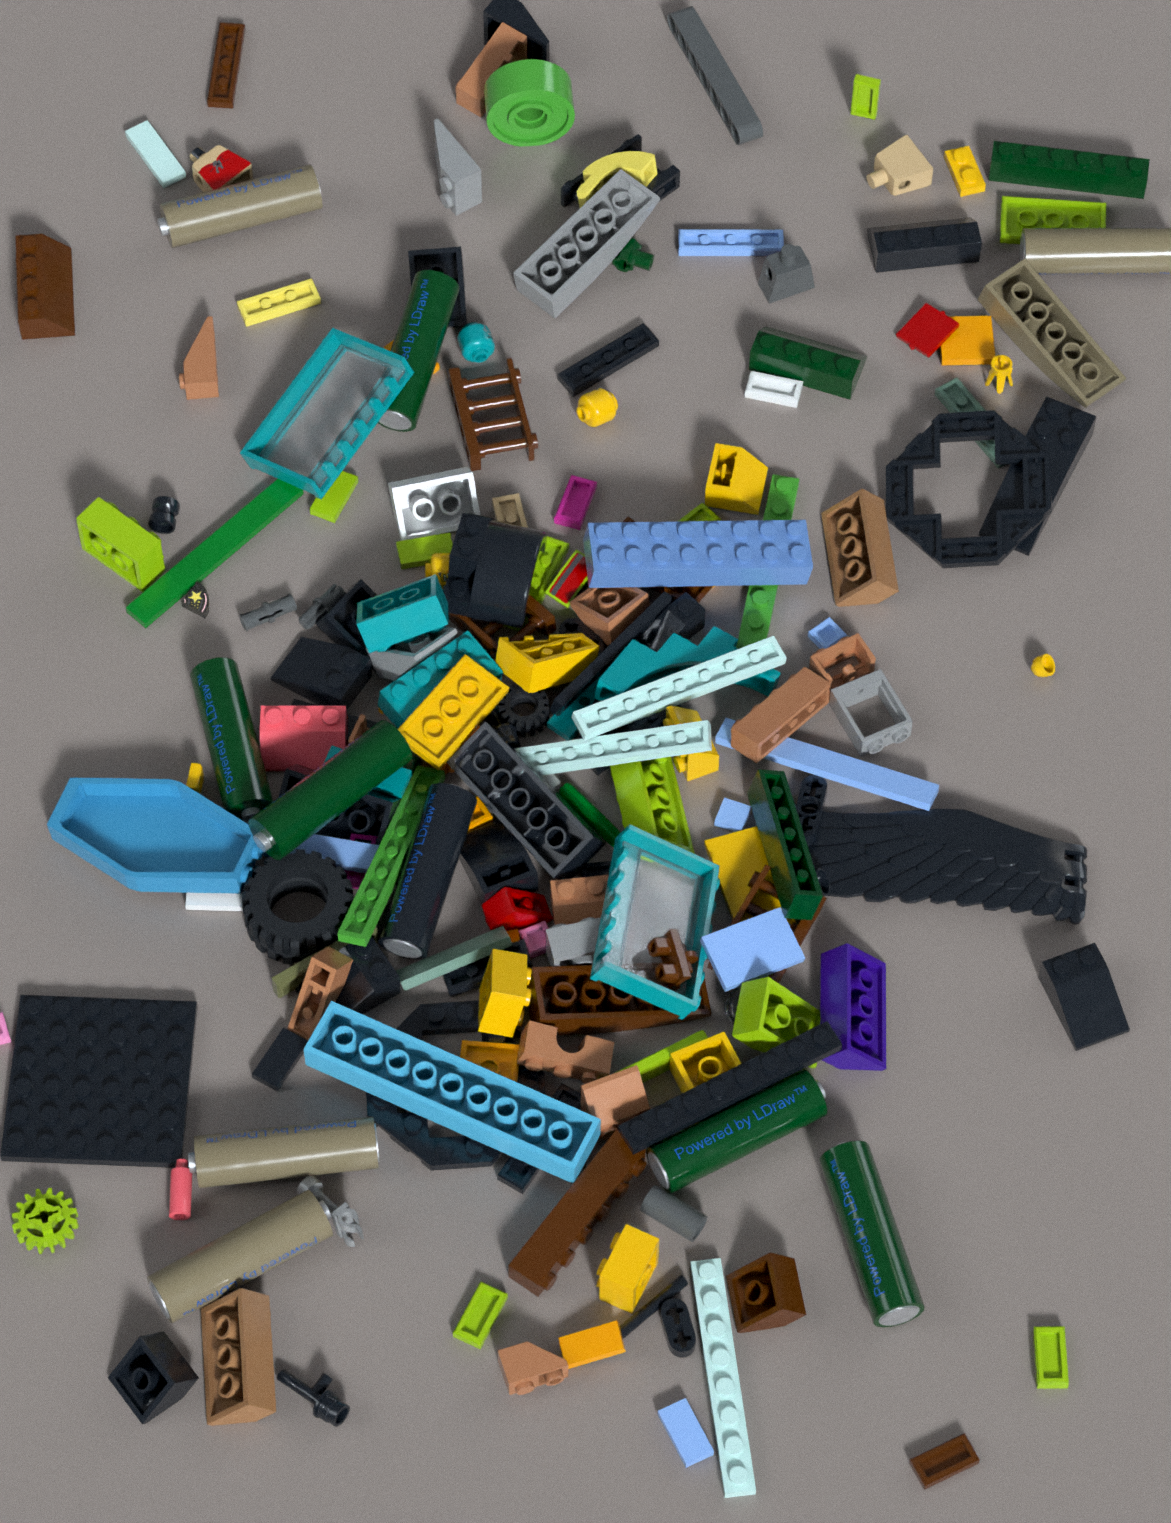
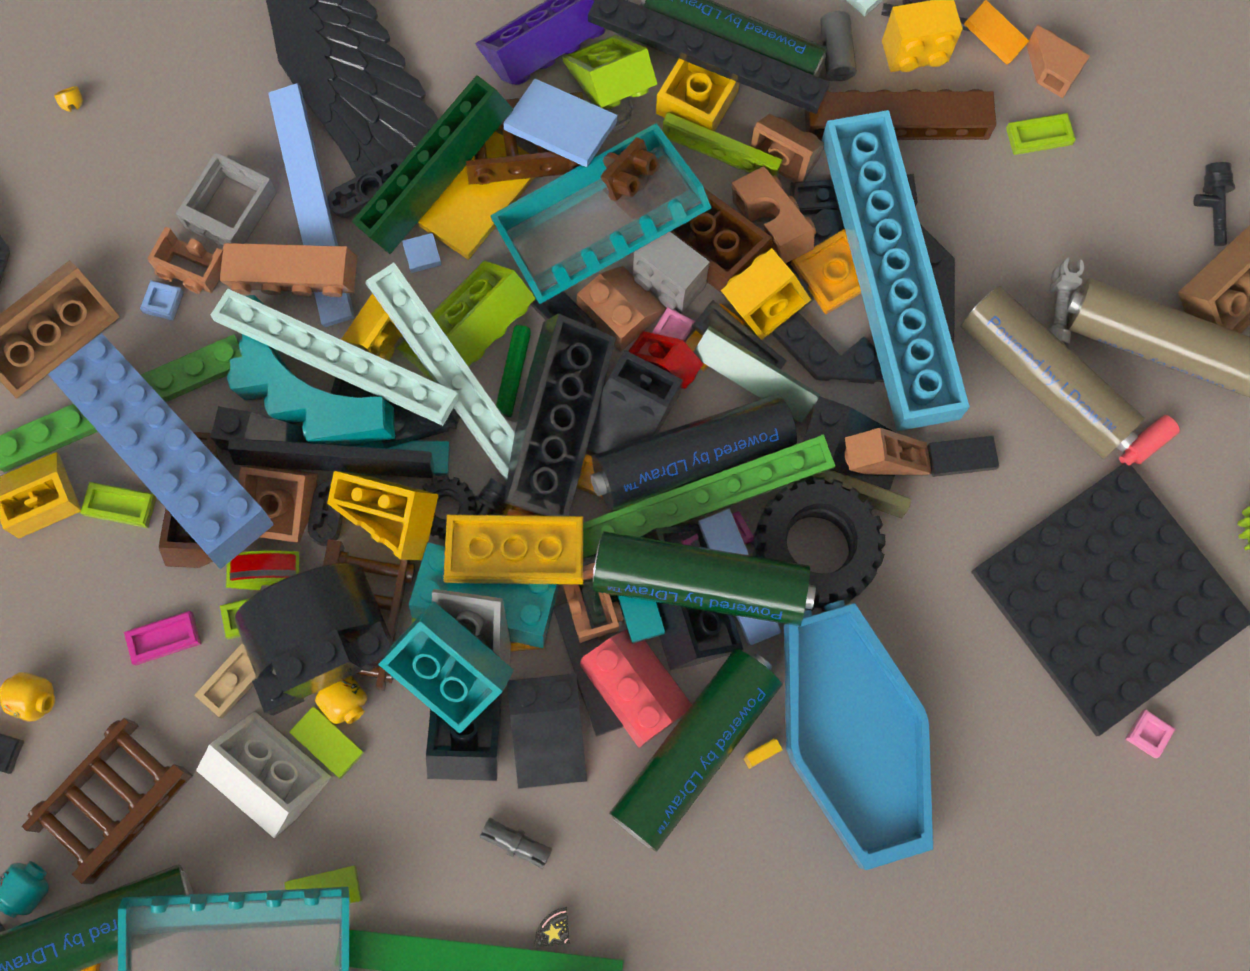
camera: 130 degrees left, 15 degrees up
dark grey axle [298,584,345,629] -> none

